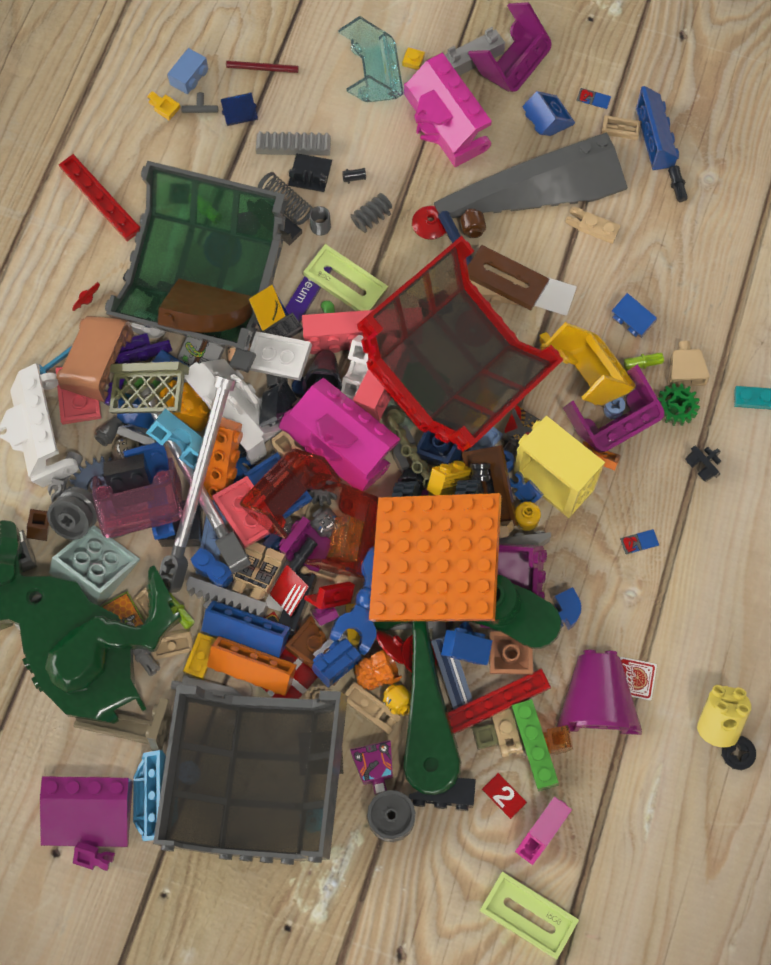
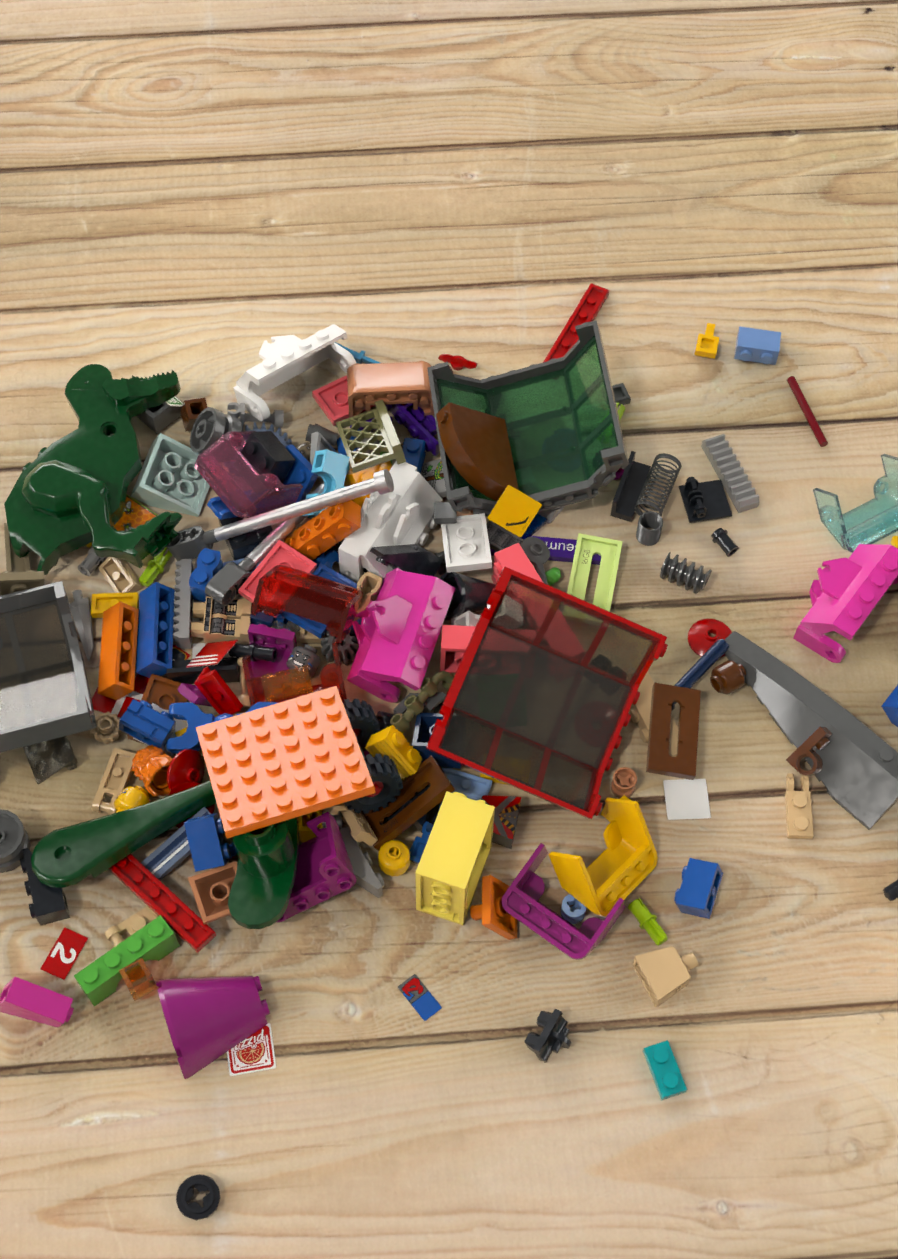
camera: 65 degrees right, 10 degrees down
dark grey piece [181,92,218,113] -> none
clear blue piece [221,92,258,126] -> none
torso [350,740,393,795] -> none
black wheel [470,463,491,481] -> none
olive tile [473,723,499,750] -> none
blue brick [553,587,582,630] -> none
green gear [658,383,700,426] -> none
light yellow cylinder [697,685,751,747] -> none
none -> dark grey piece [520,537,550,585]
none -> nougat wheel [611,767,637,798]
none -> reddish brown plate [786,726,832,775]

